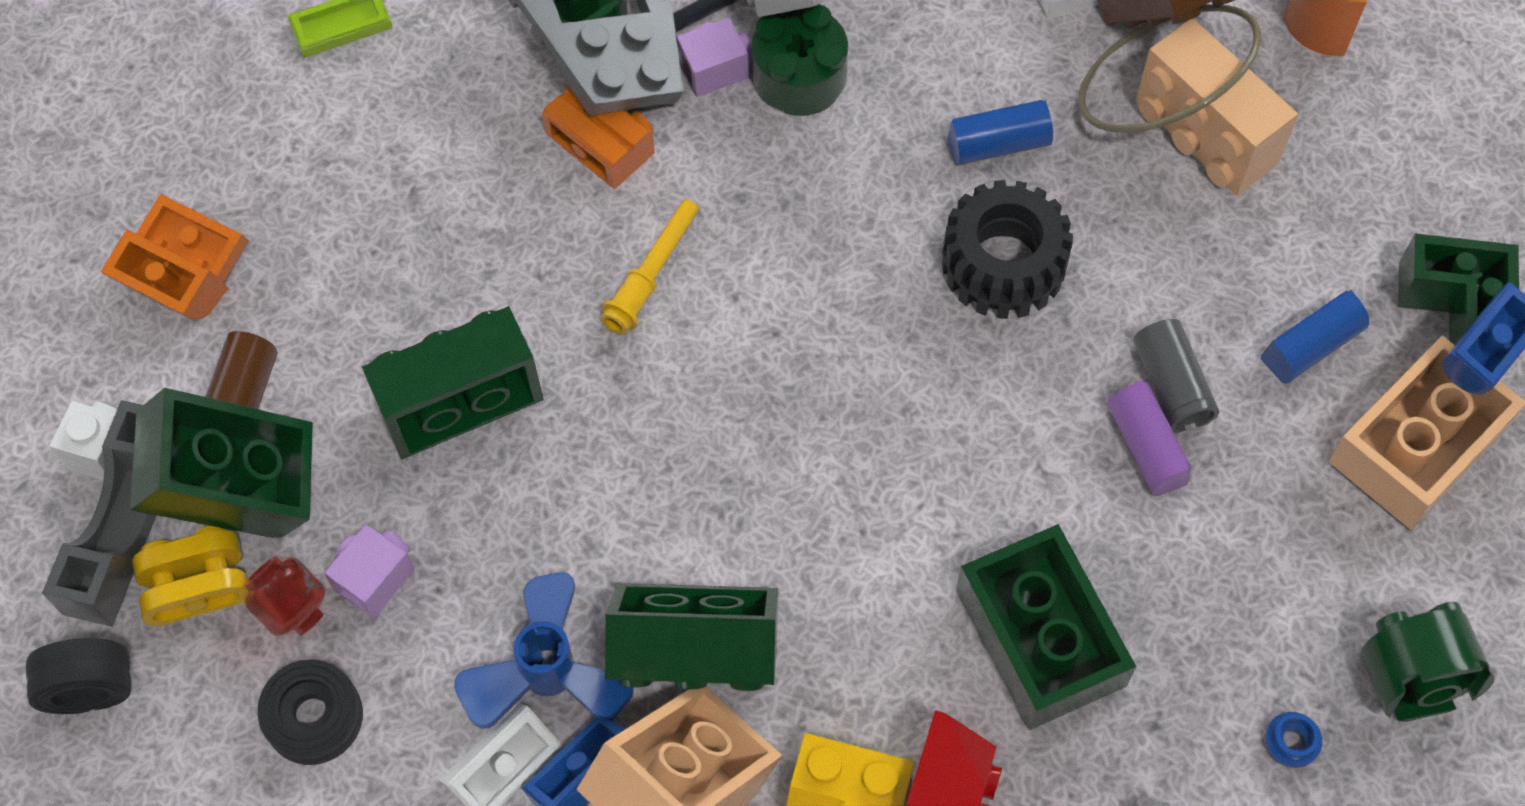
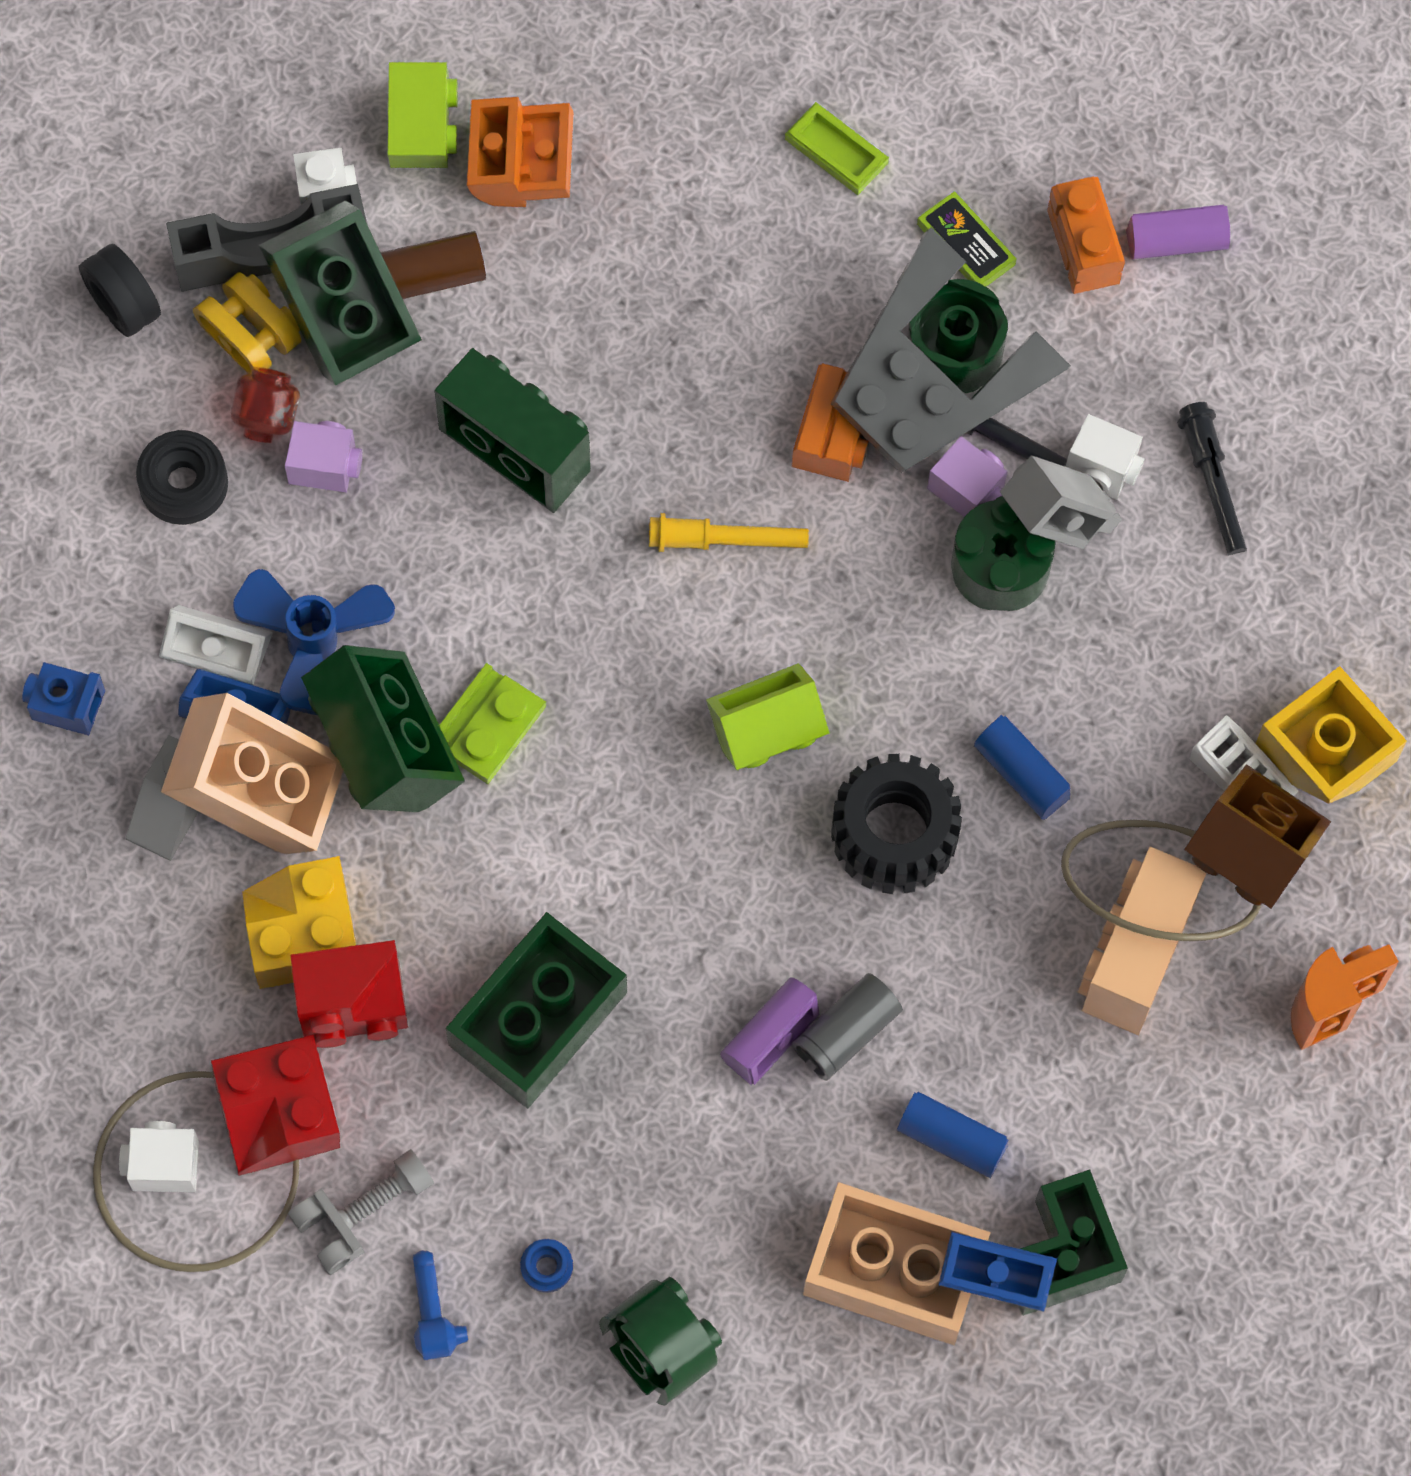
camera: 60 degrees right, 5 degrees up
none -> lime brick [388,62,458,168]
none -> lime plate [439,663,546,784]
none -> lime brick [706,663,830,770]

